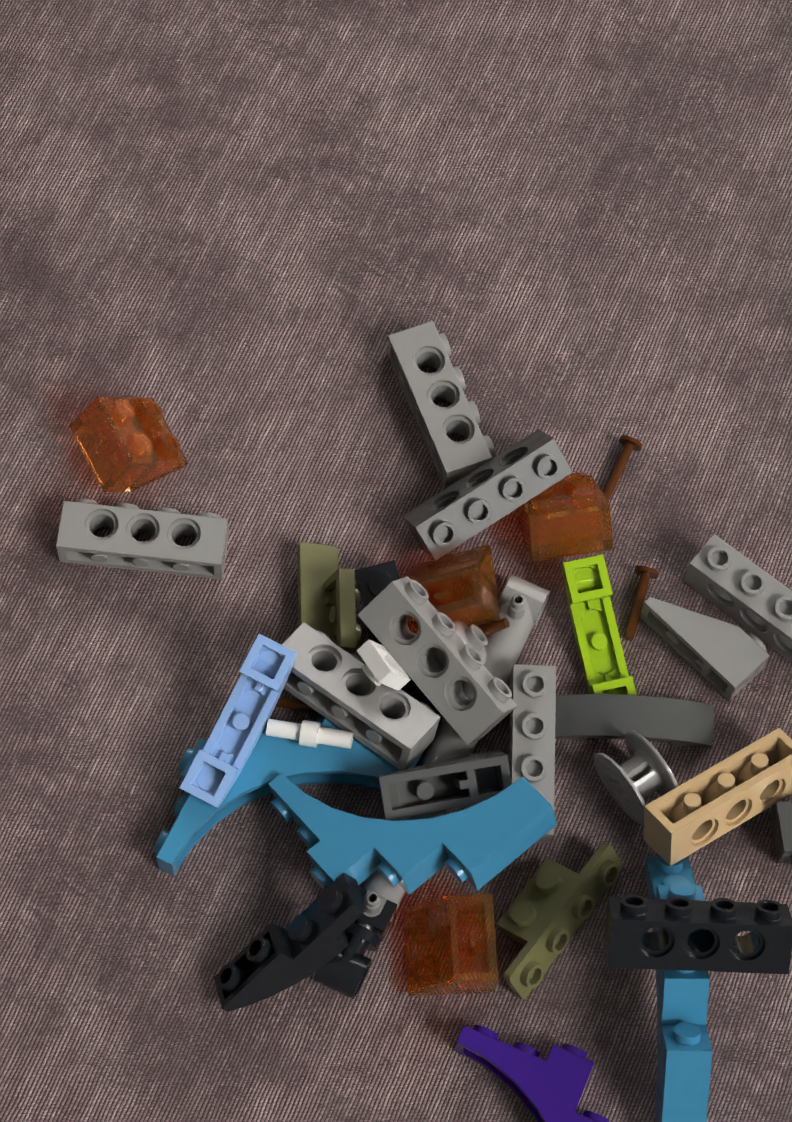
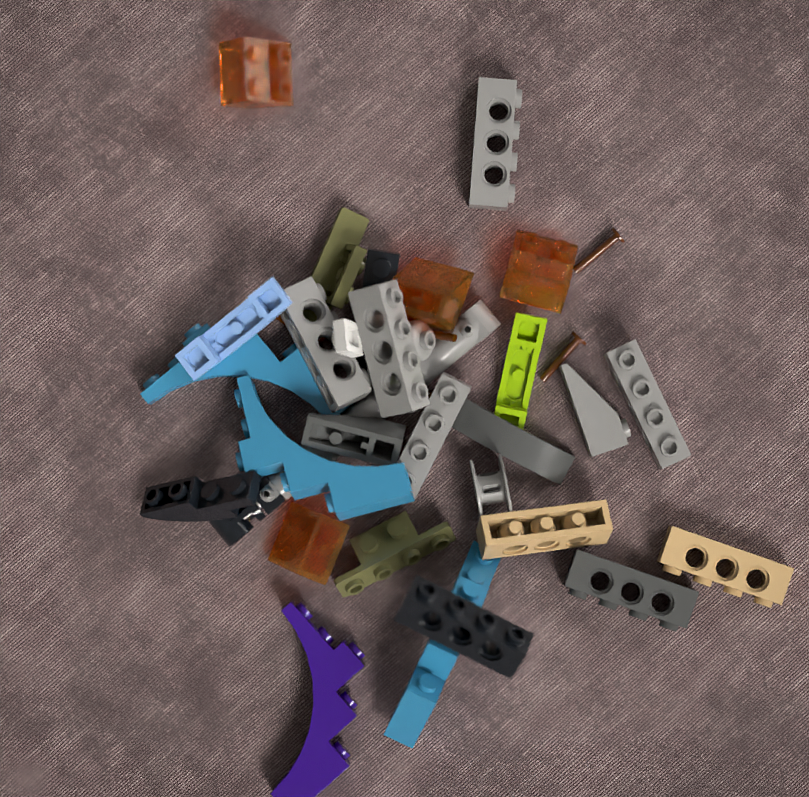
camera: 30 degrees right, 20 degrees up
light grey brick [56,499,229,580] -> none
white bar [266,719,354,749] -> none
brick [402,429,573,561] -> none

